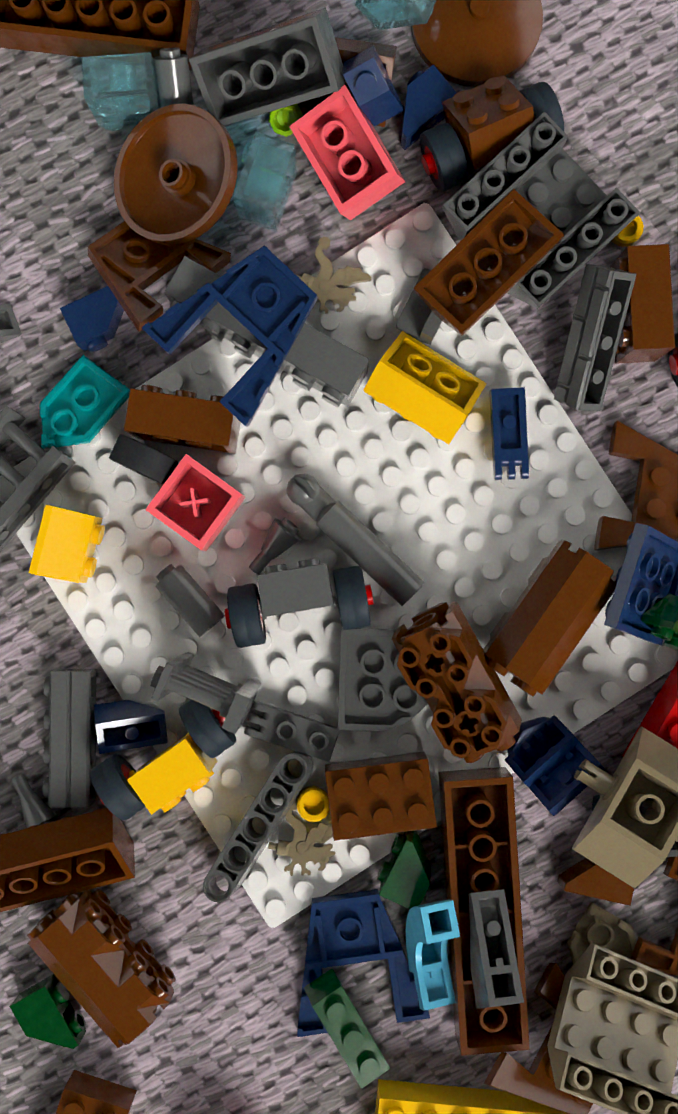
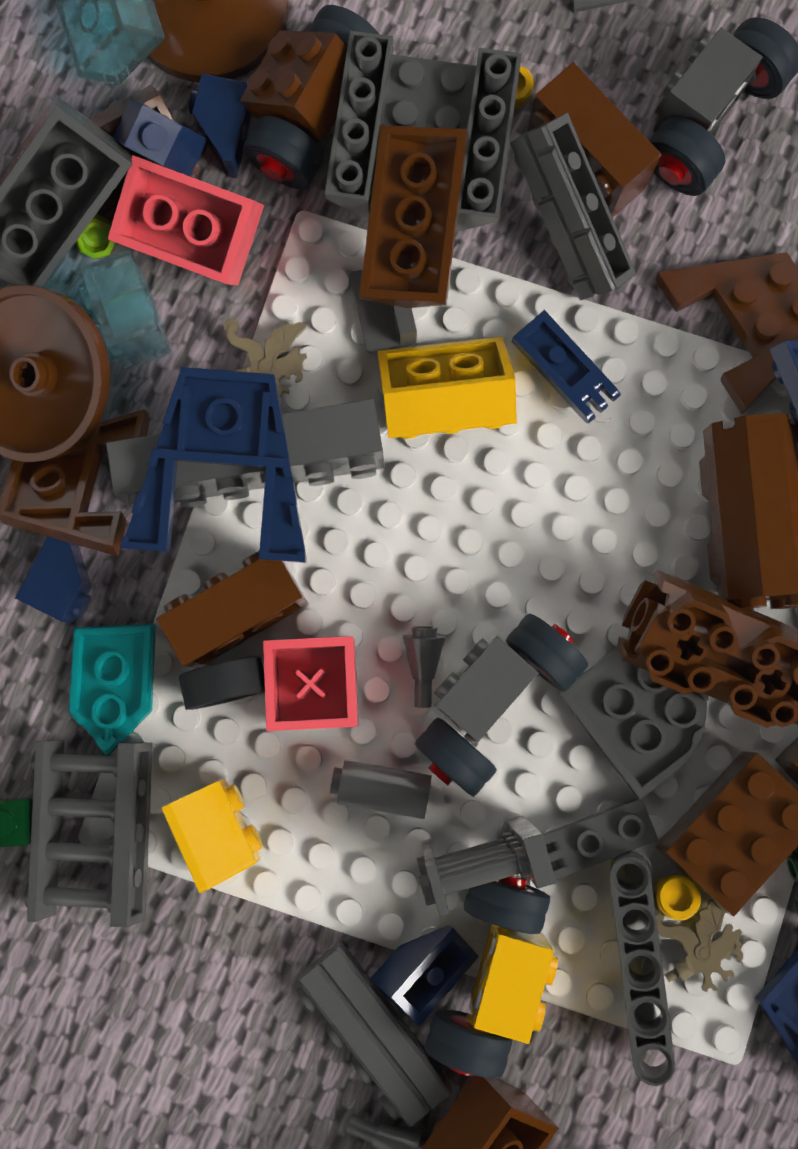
camera: 40 degrees left, 5 degrees down
dark grey piece [286,473,425,606] -> none

